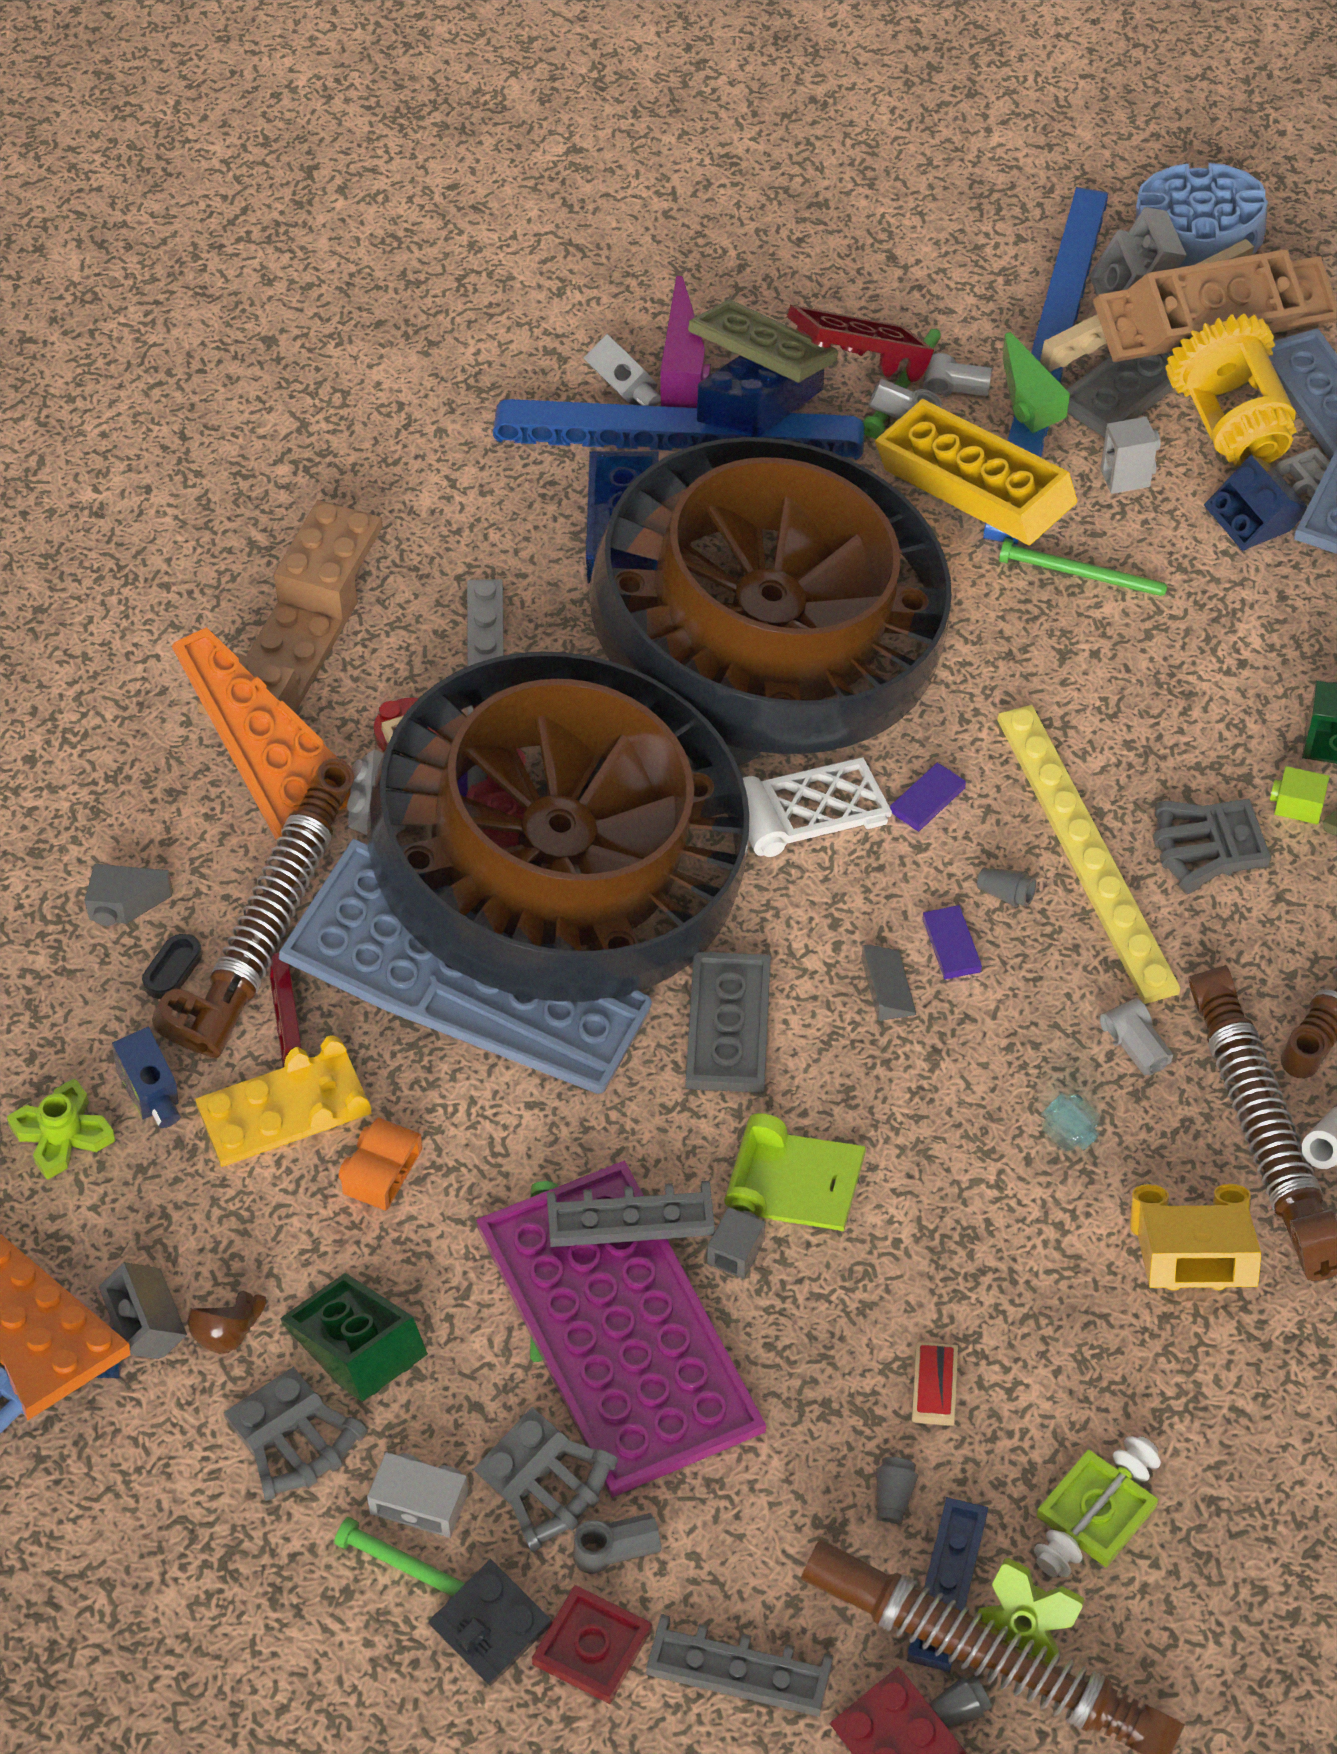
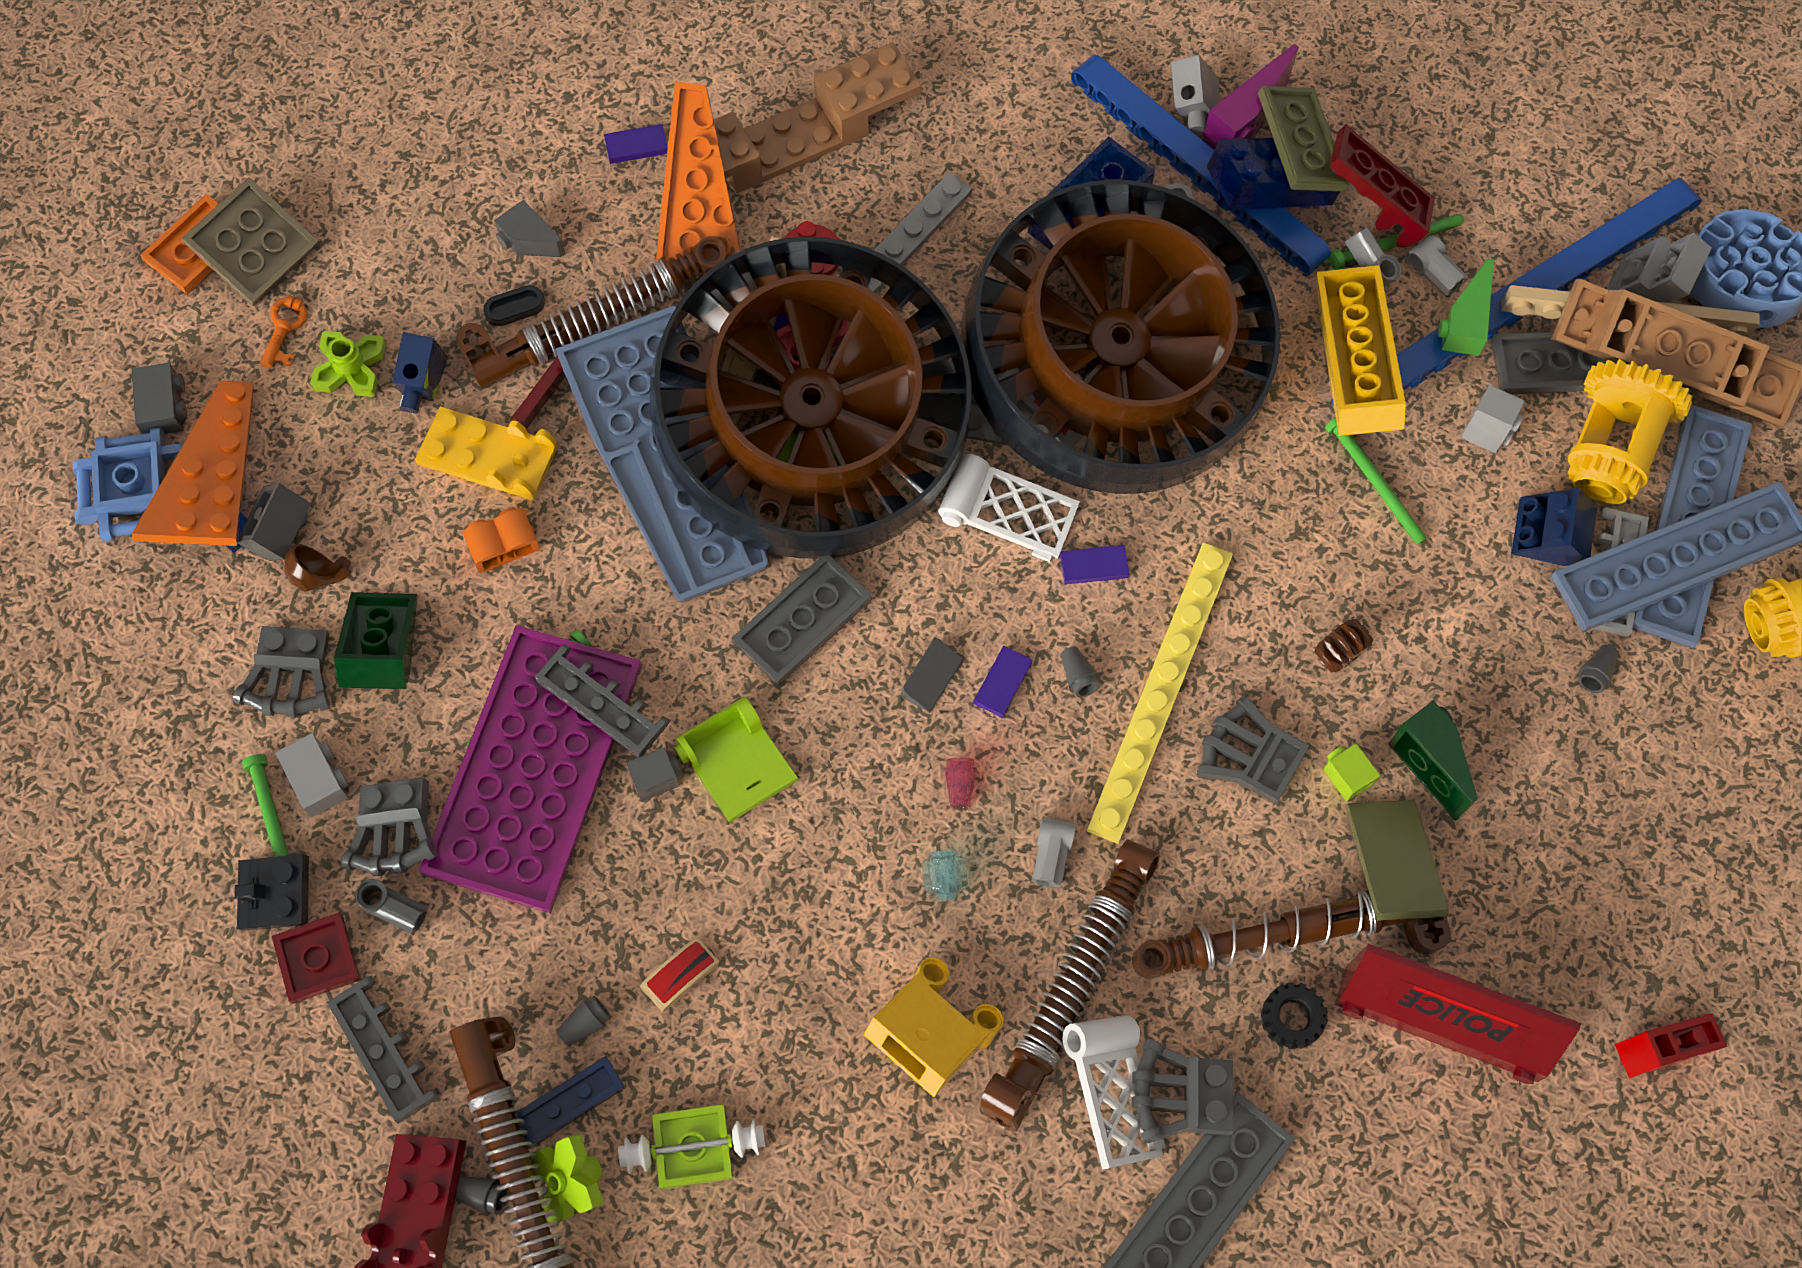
camera: 40 degrees right, 15 degrees up
none -> dark purple tile [604,124,668,164]
none -> clear pink cone [944,758,977,808]
none -> reddish brown gear [1314,619,1373,672]

